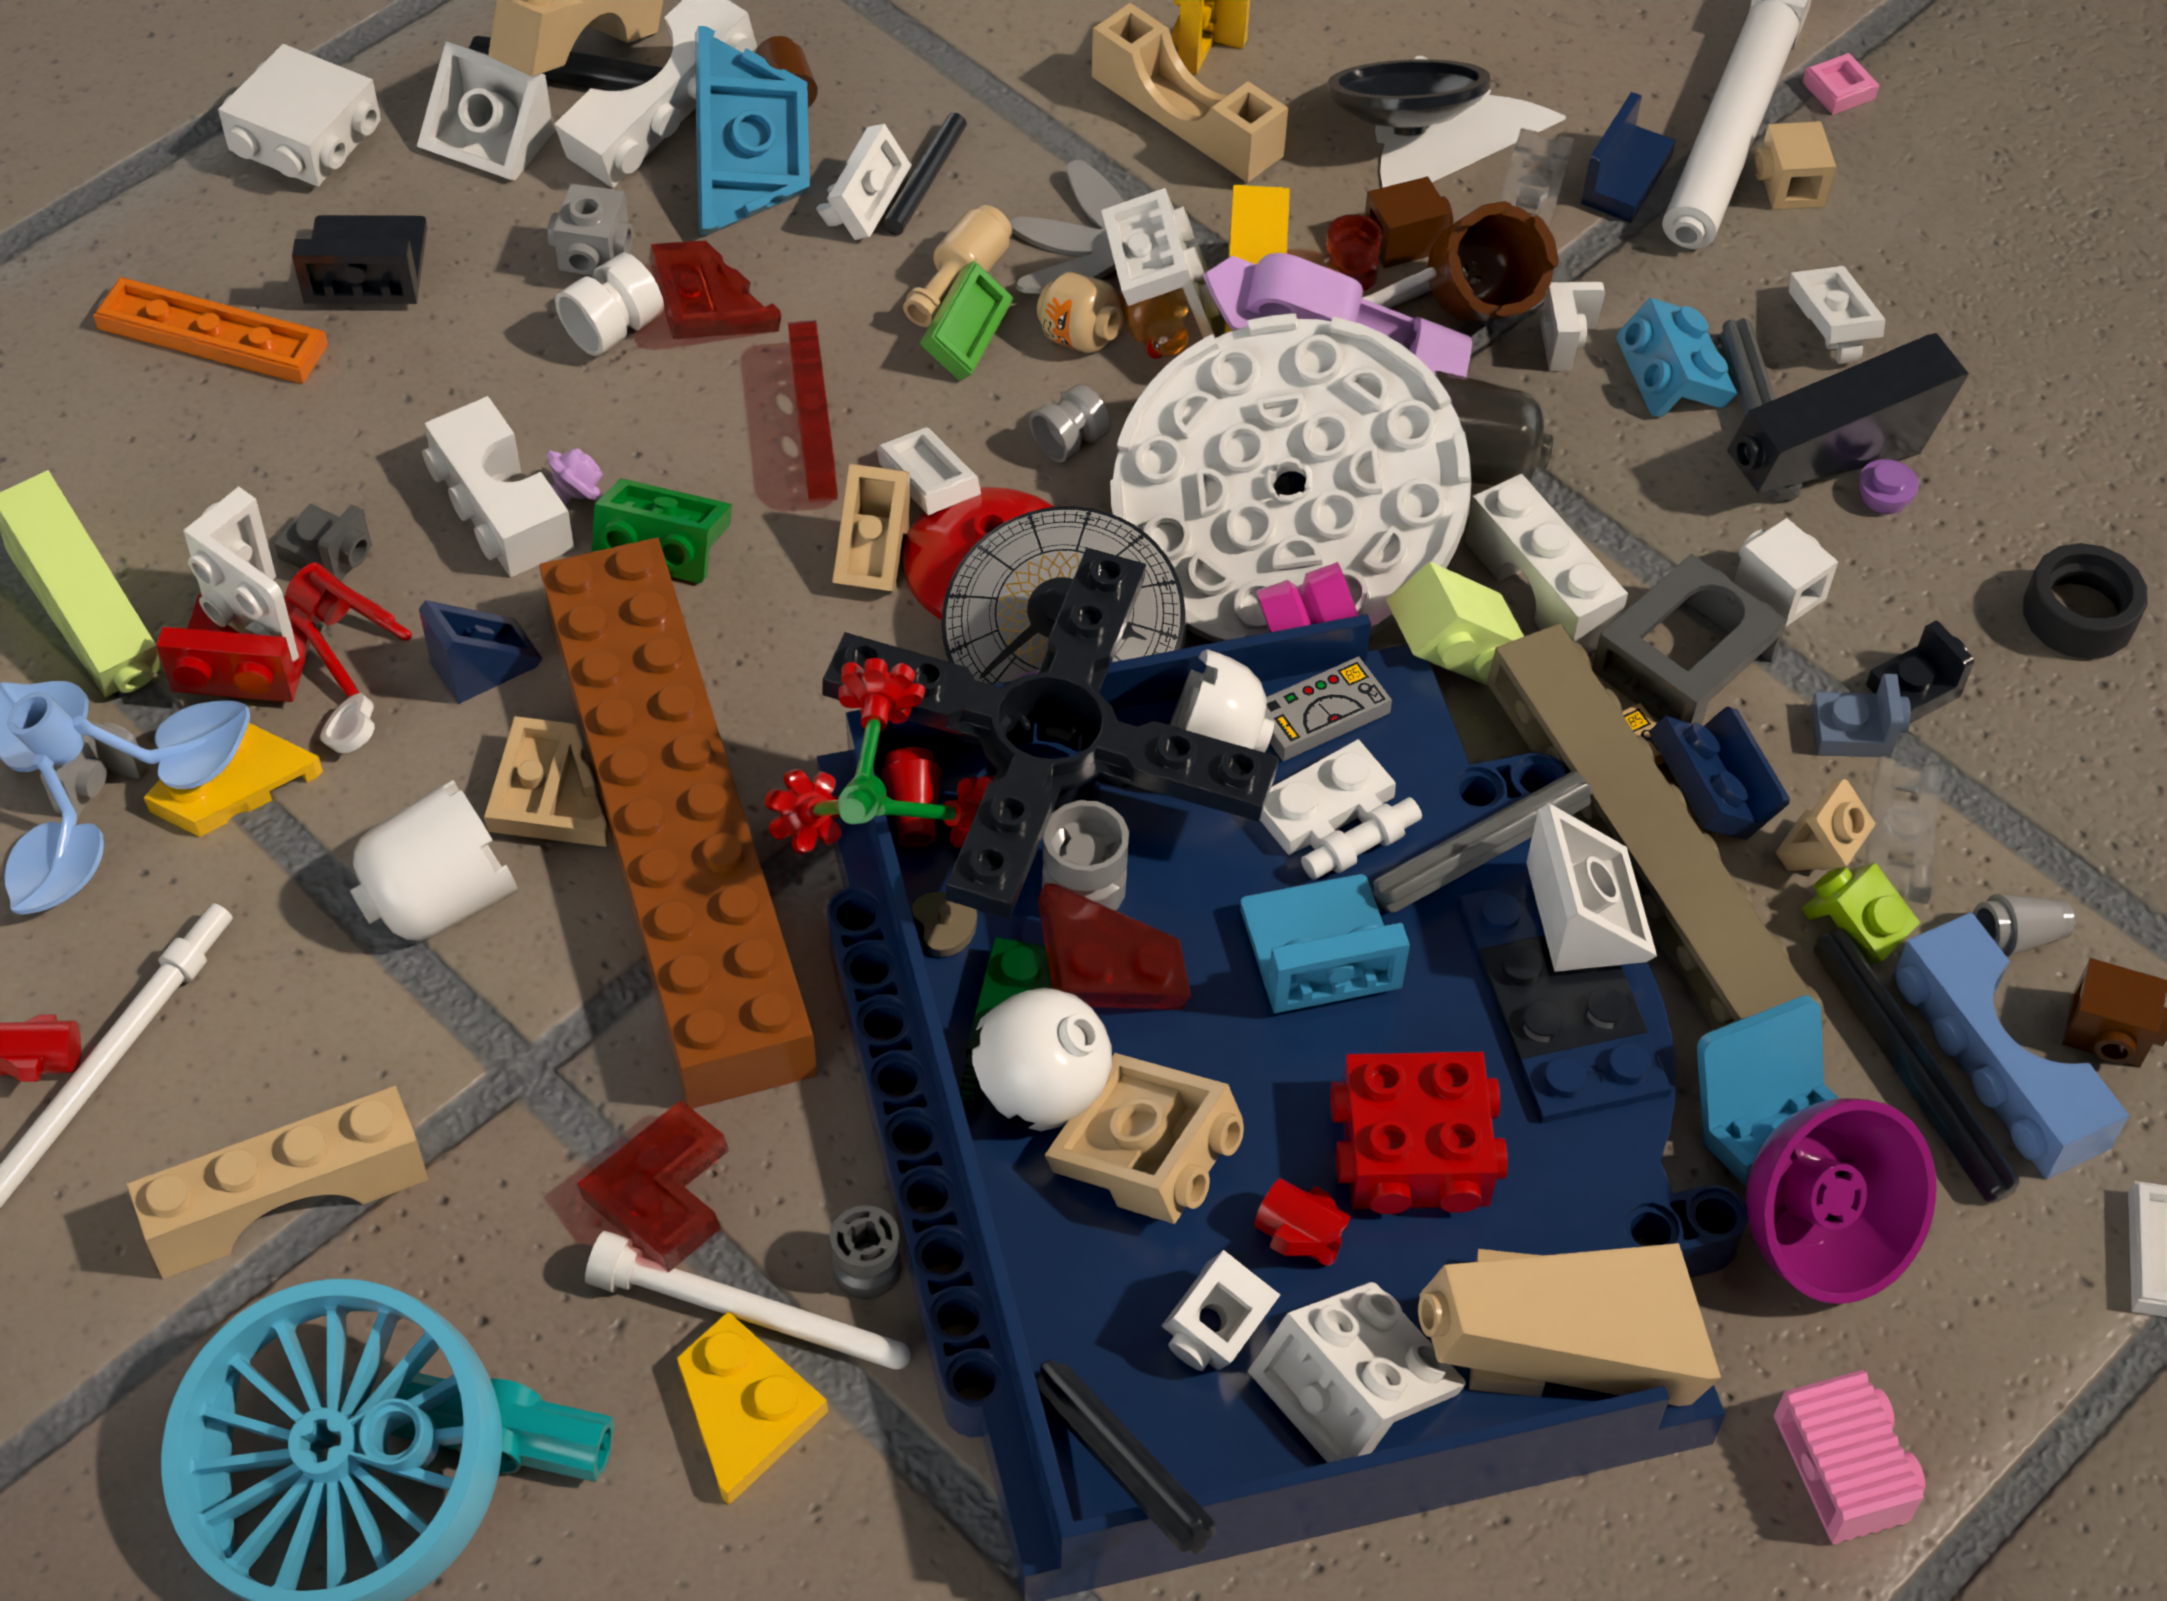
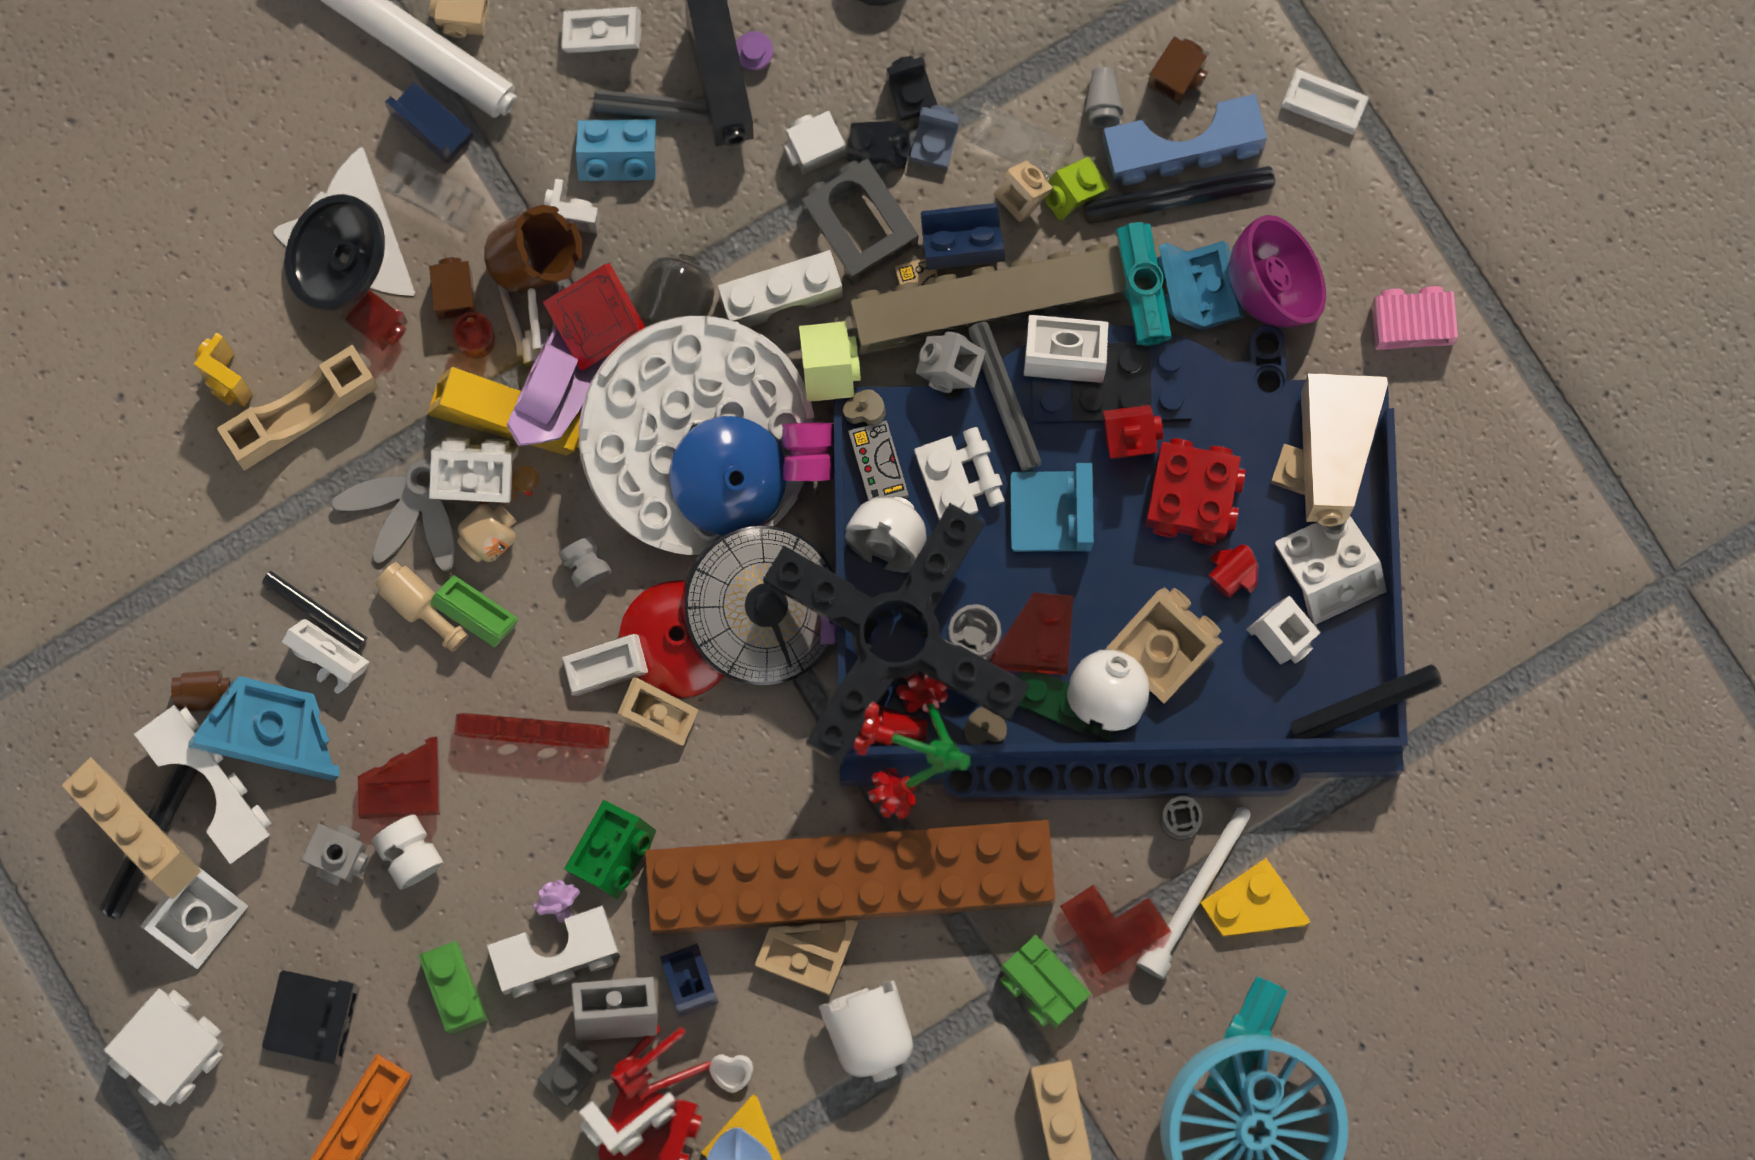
camera: 75 degrees left, 25 degrees up
none -> clear red bracket [345,290,408,351]
none -> bright green brick [418,941,488,1035]
none -> red tile [543,263,645,371]
none -> light grey brick [572,977,657,1041]
none -> blue dish [669,416,787,535]
none -> dark tan piece [843,389,886,425]
none -> black bracket [846,121,911,169]
none -> light grey brick [916,332,986,392]
none -> bright green brick [1000,935,1091,1029]
none -> red brick [1103,405,1163,459]
none -> teal piece [1116,222,1171,346]

